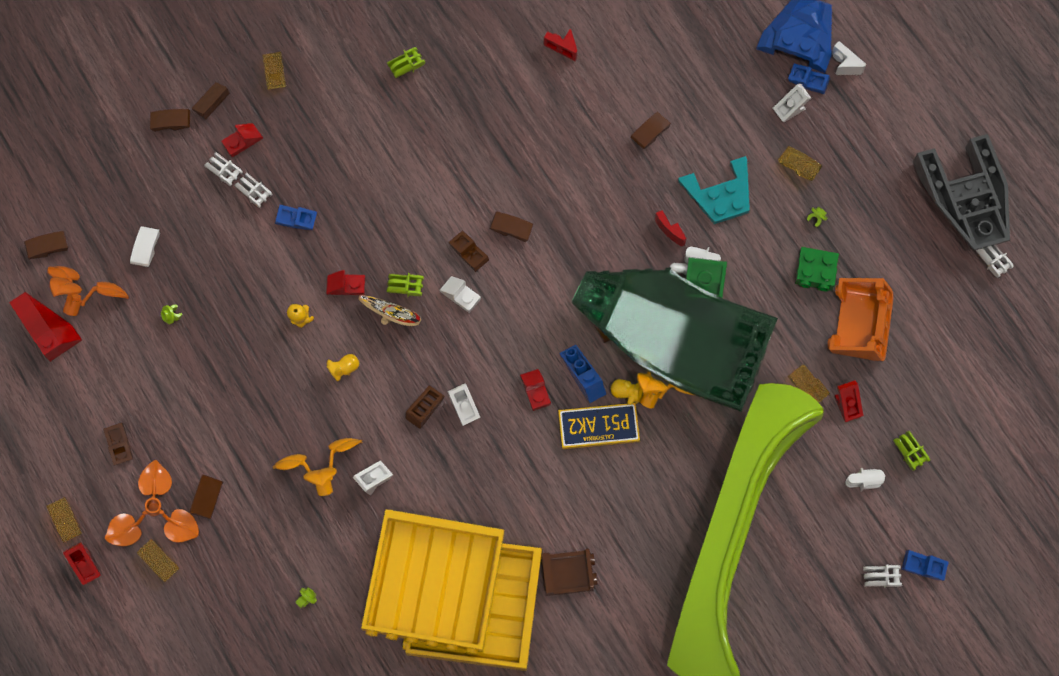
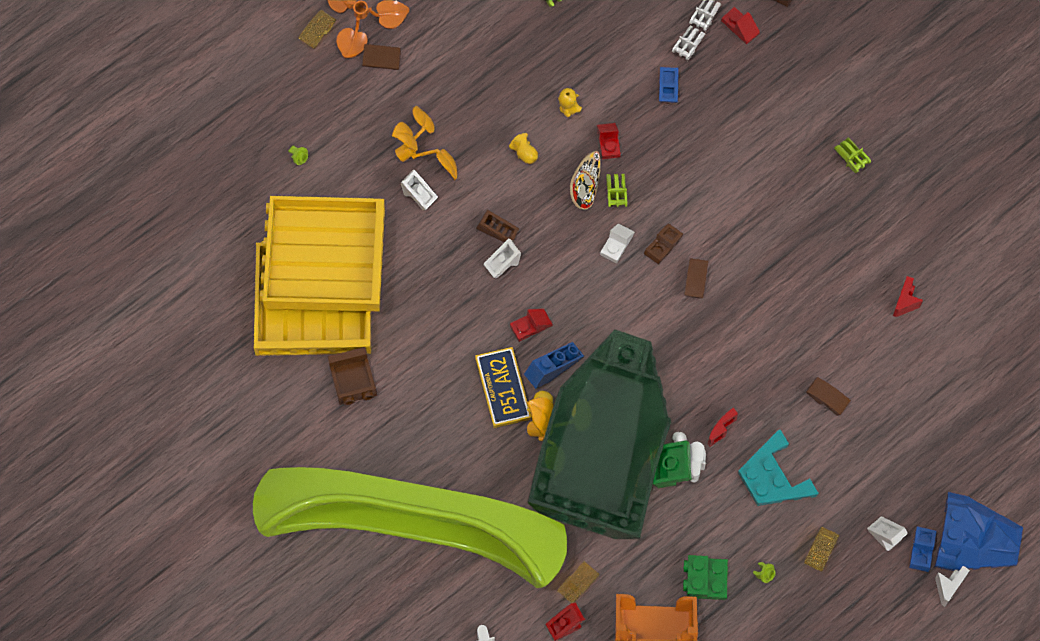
camera: 80 degrees right, 5 degrees down
clear yellow slope [263,52,286,89] -> none

